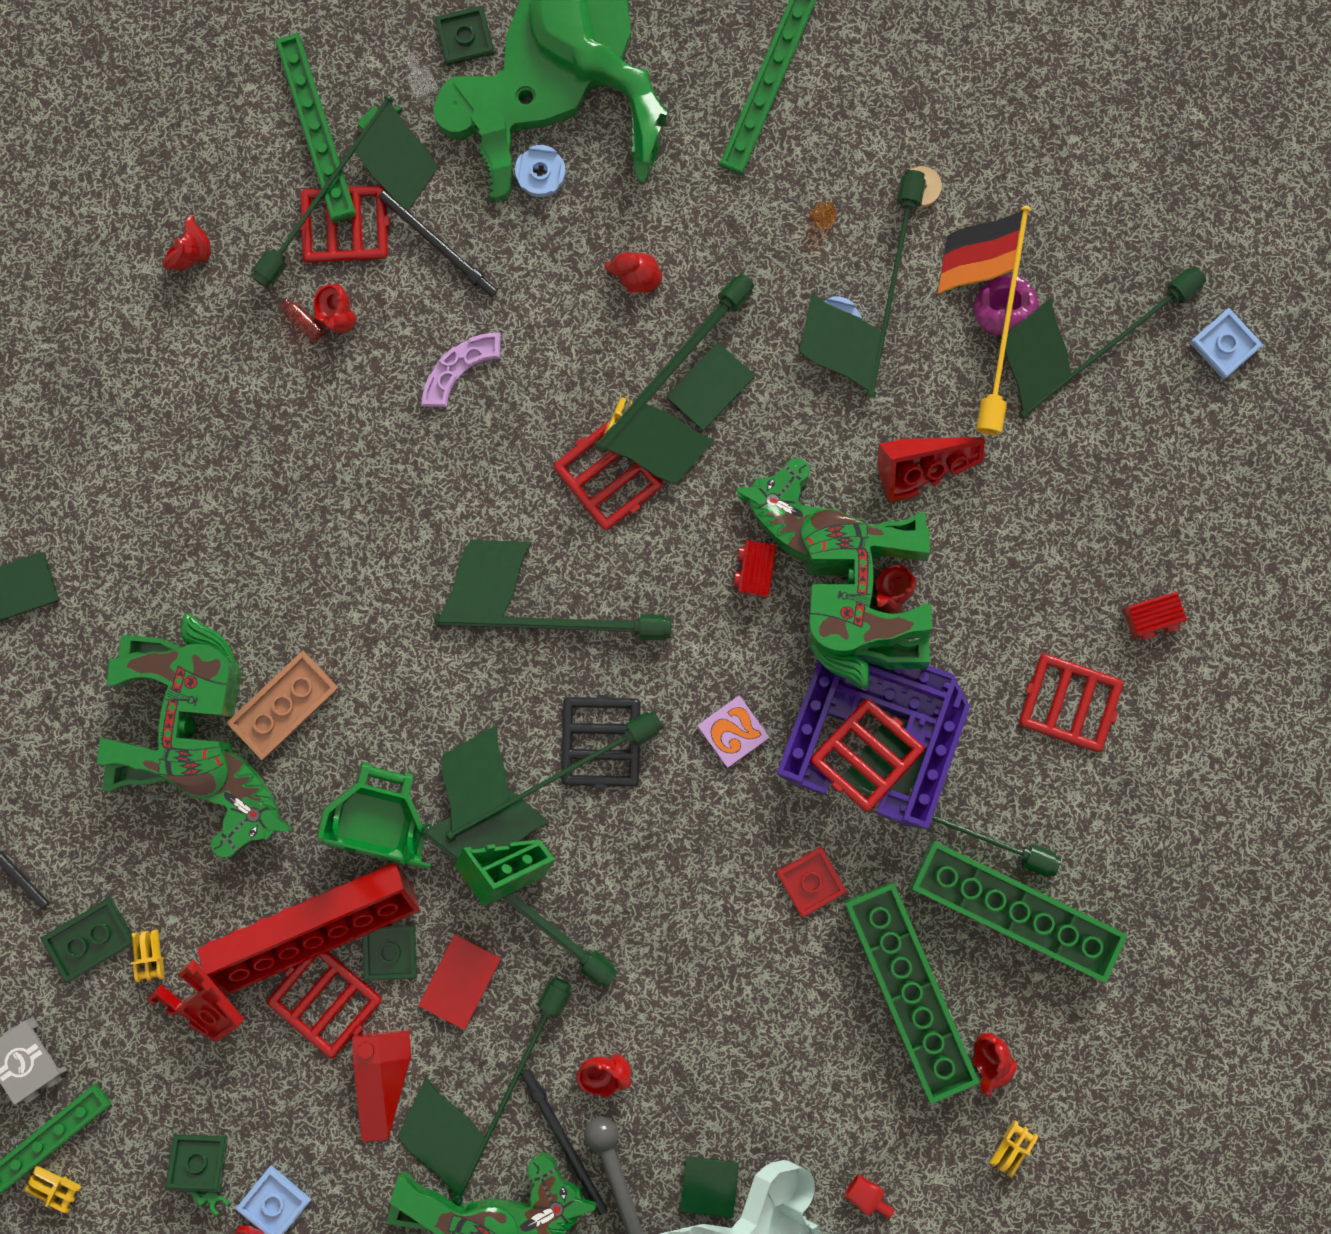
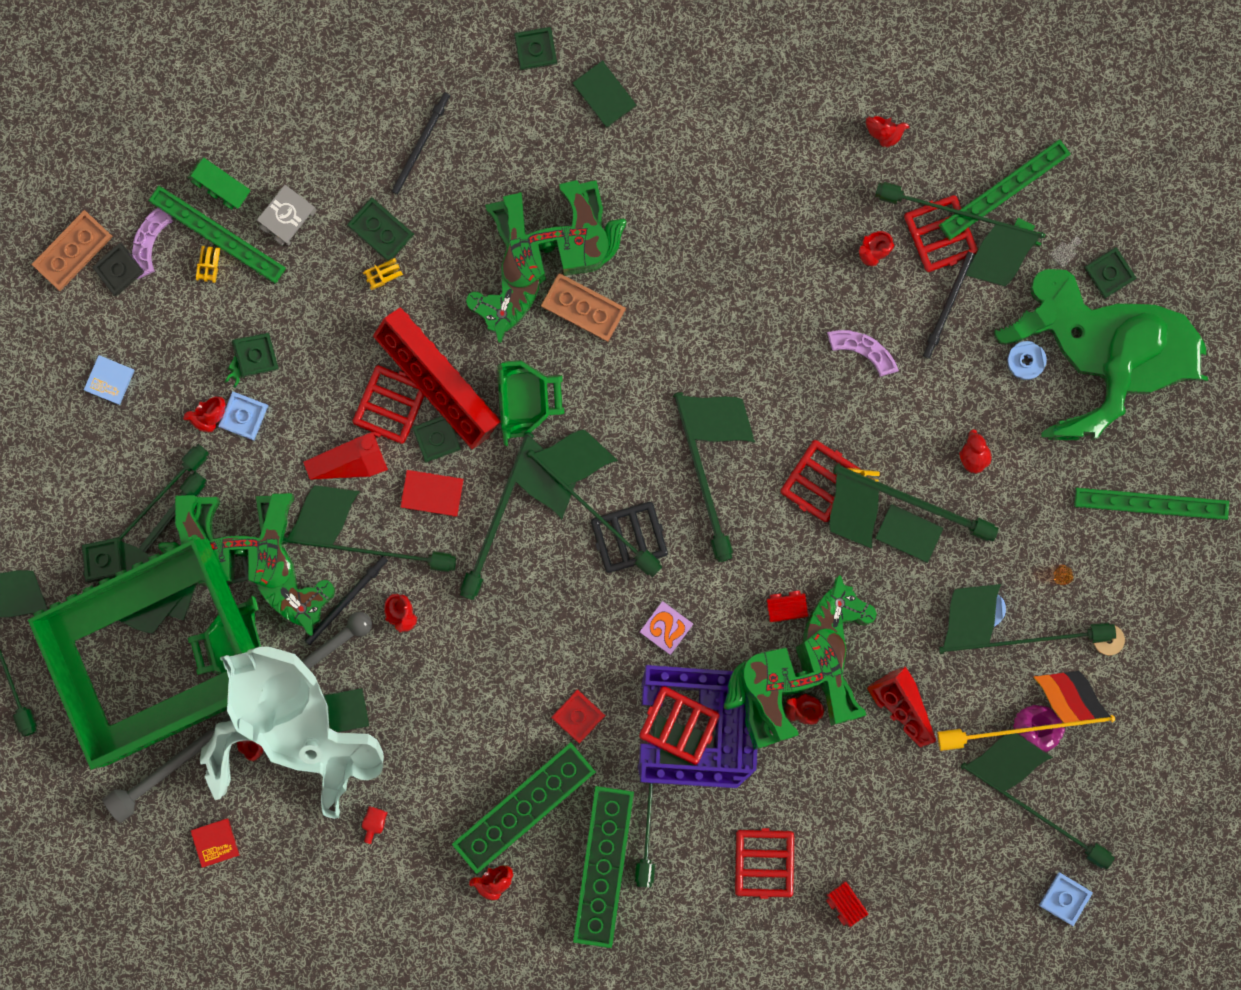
camera: 75 degrees right, 0 degrees up
red wing [146,960,244,1042] -> none
clear red cylinder [281,299,327,343] -> none
green wedge [454,839,555,906] -> none
yellow arm [989,1120,1038,1178] -> none

